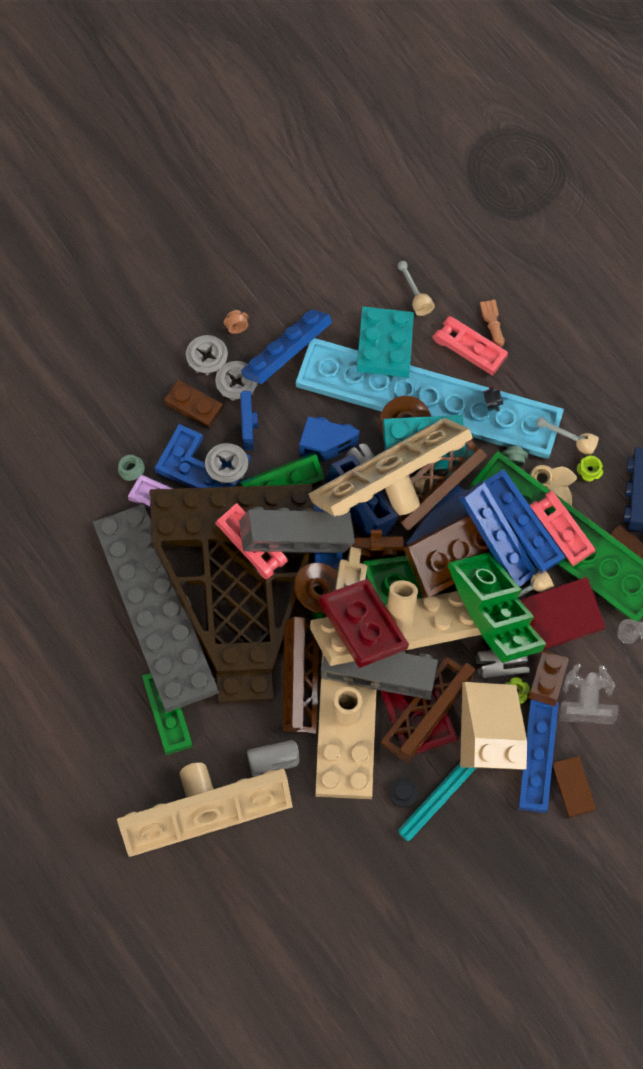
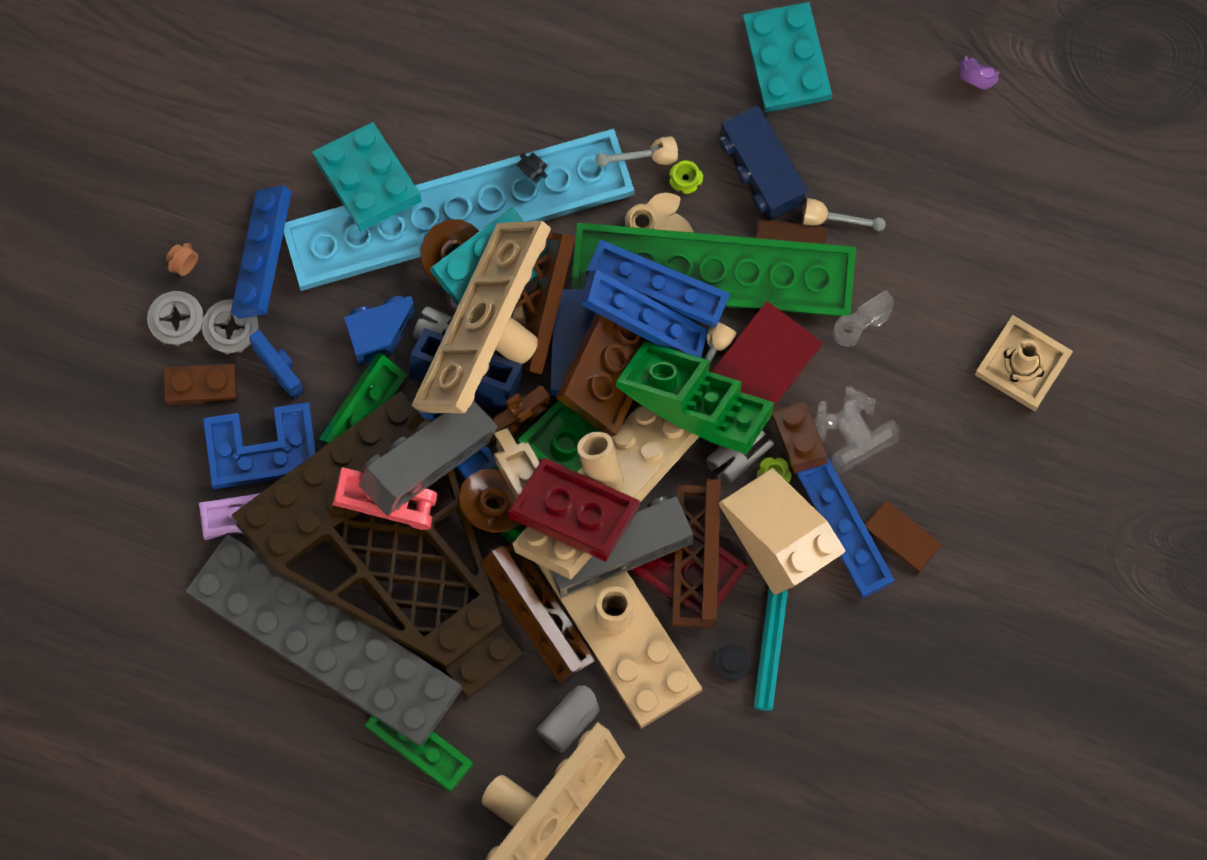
camera: 35 degrees left, 5 degrees up
sand green plate [118,455,145,481] -> none
light grey gear [205,443,248,485] -> none
tan hinge [398,261,435,316] -> none
coral plate [433,316,508,376] -> none
nougat piece [480,299,505,347] -> none
sand green plate [501,446,528,467] -> none
coral plate [529,490,596,567] -> none

